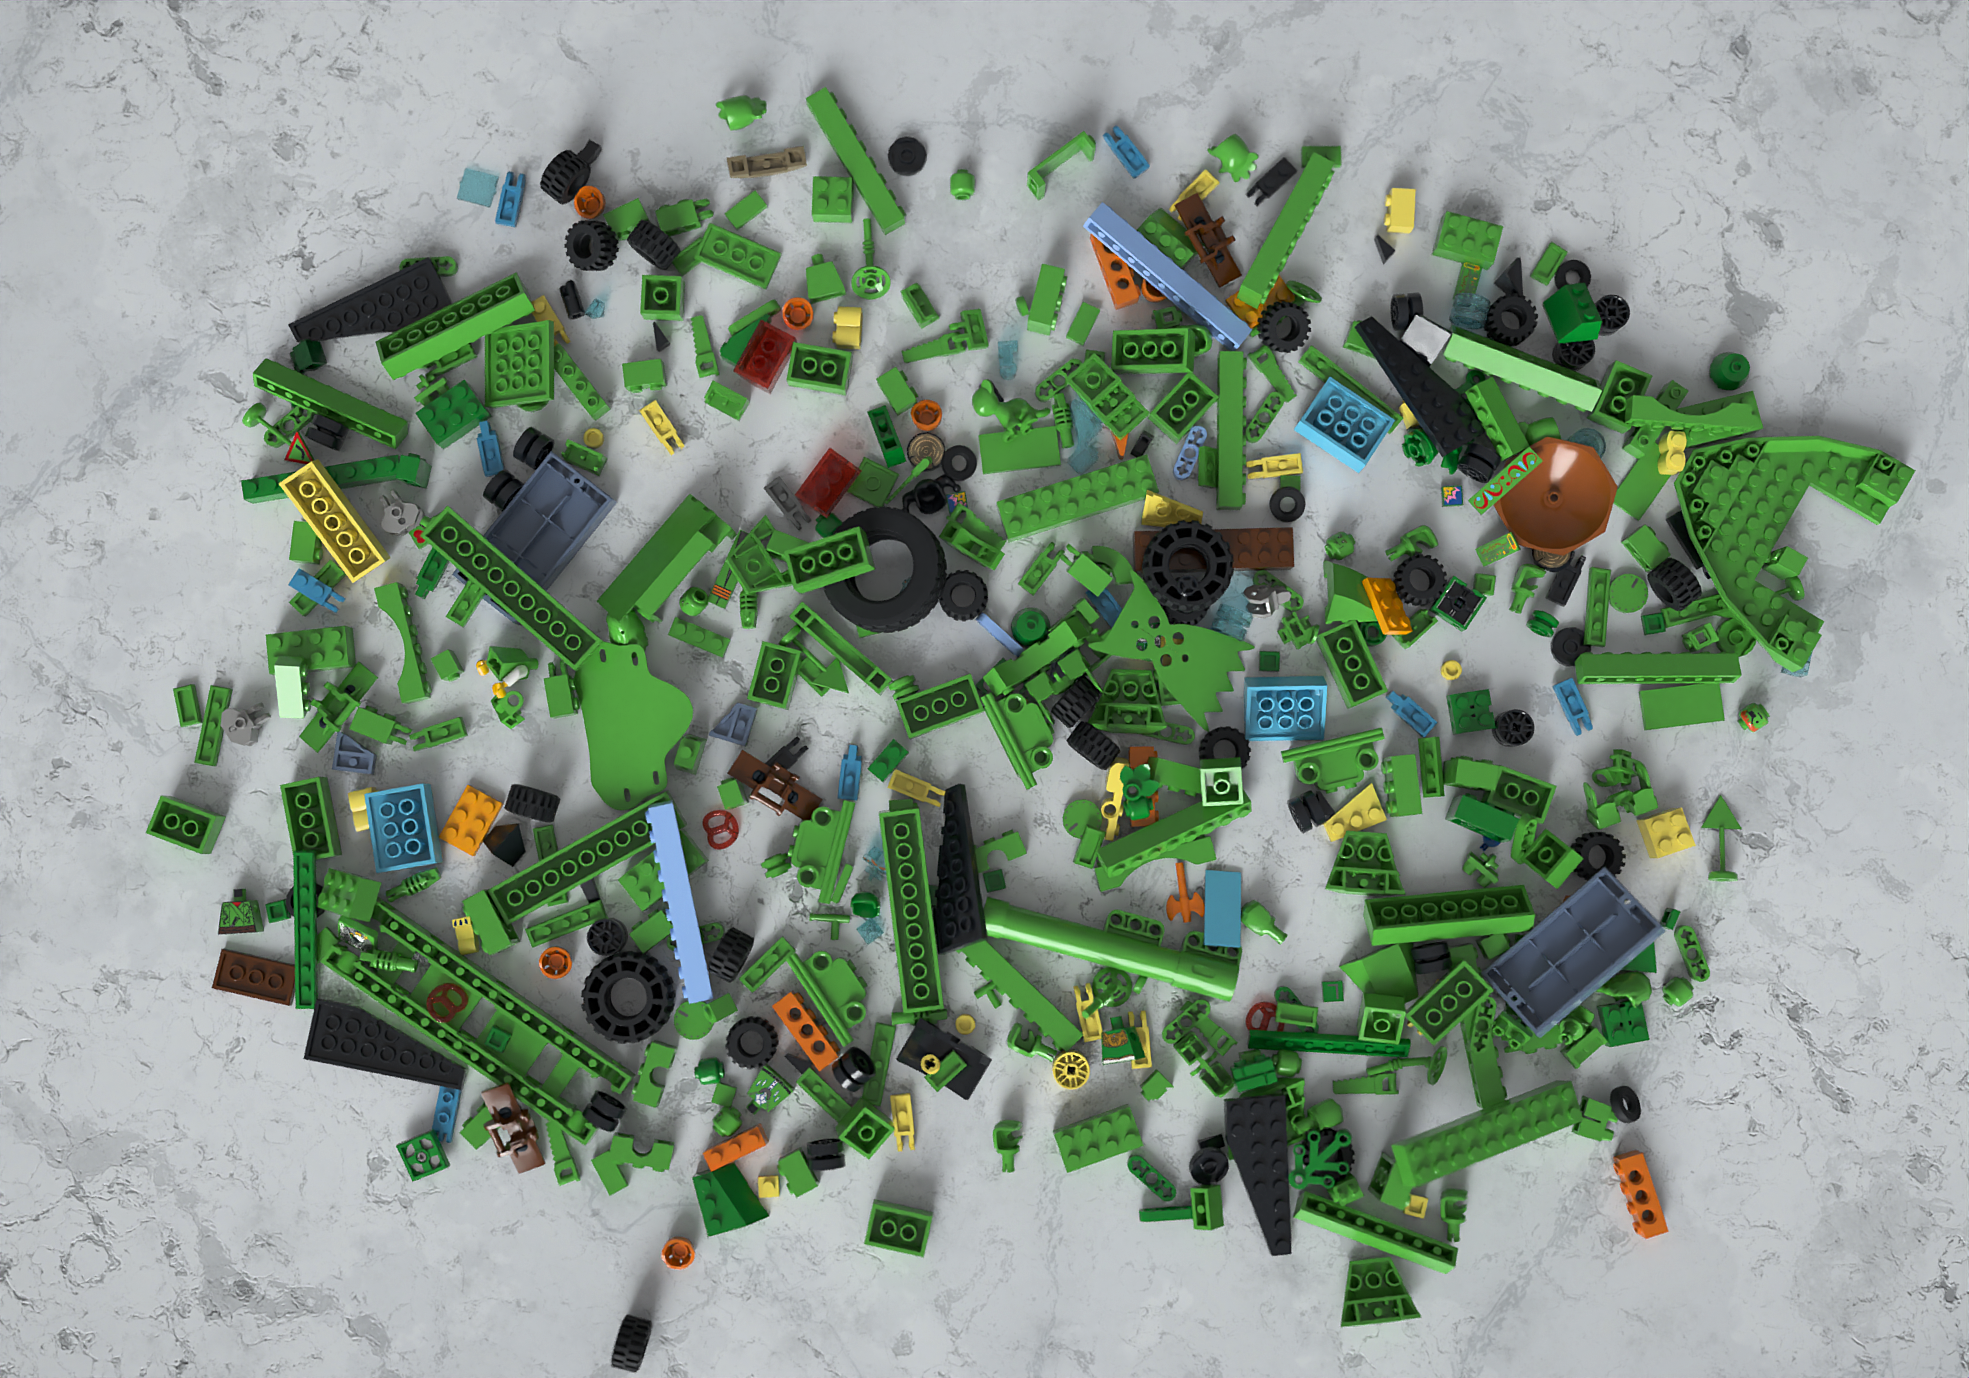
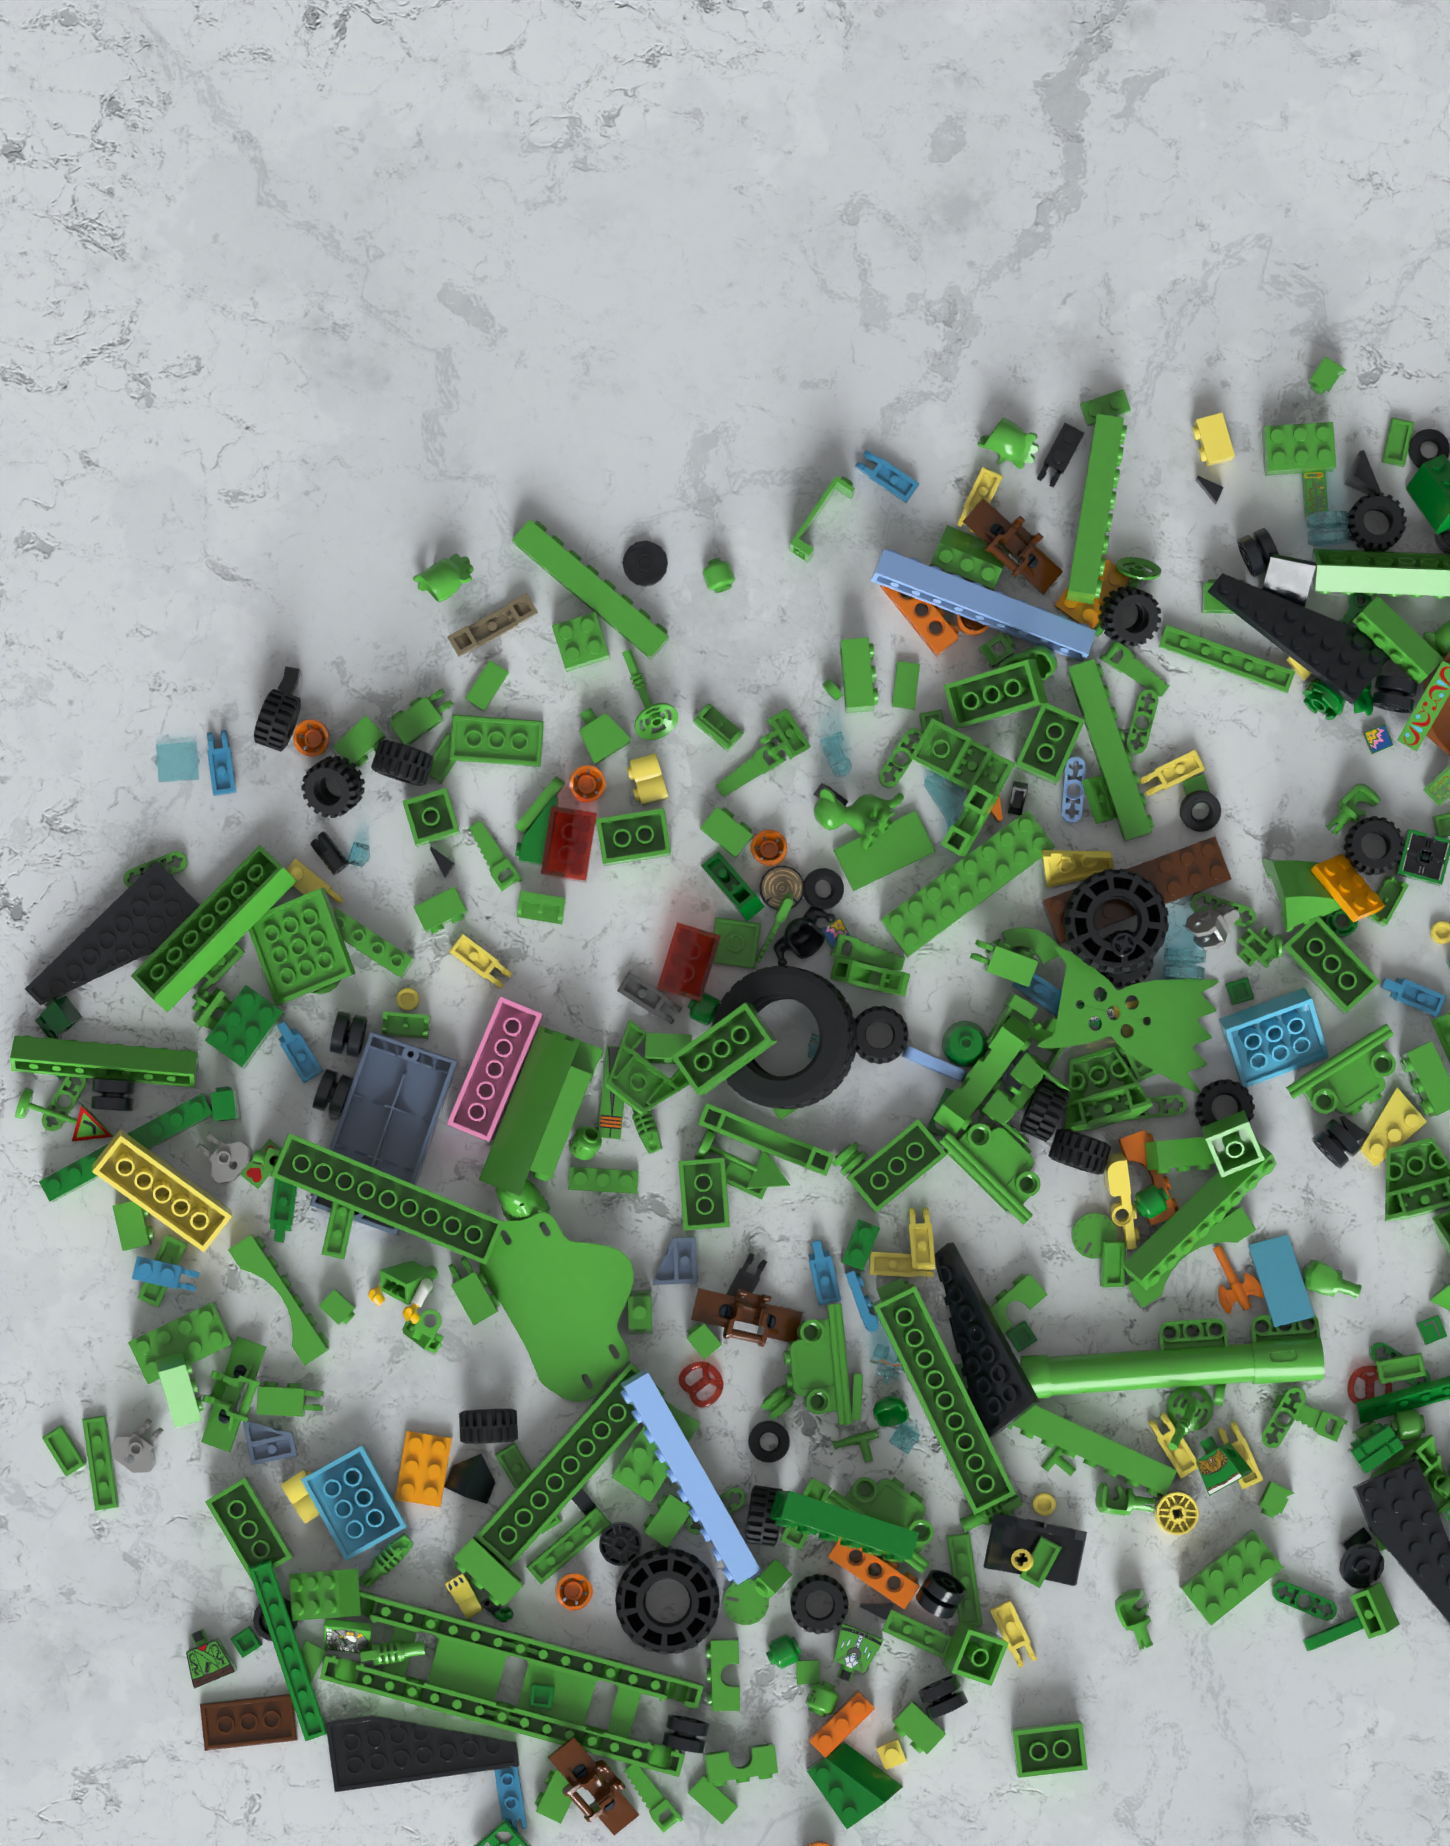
camera: 20 degrees left, 0 degrees up
bright green brick [146,795,226,854] -> none
bright green hinge [409,717,468,751] -> none
clear red piece [426,983,468,1023] -> none
bright green hinge [1018,542,1065,596] -> none
bright green hinge [1052,393,1075,448] -> none
green plate [1120,764,1160,801] -> none
bright green piece [1173,1030,1235,1098] -> none
medium azure slope [1294,377,1395,473] -> none
bright green head [1325,531,1355,561] -> none
none -> bright pink brick [447,997,544,1143]
none -> arm [482,1598,514,1623]
none -> black tyre [748,1421,790,1463]
none -> green brick [769,1491,919,1563]
none -> dark azure hinge [845,1270,879,1332]
none -> light yellow hinge [908,1207,935,1271]
none -> bright green arch [941,784,999,856]
none -> bright green window [1308,356,1346,395]

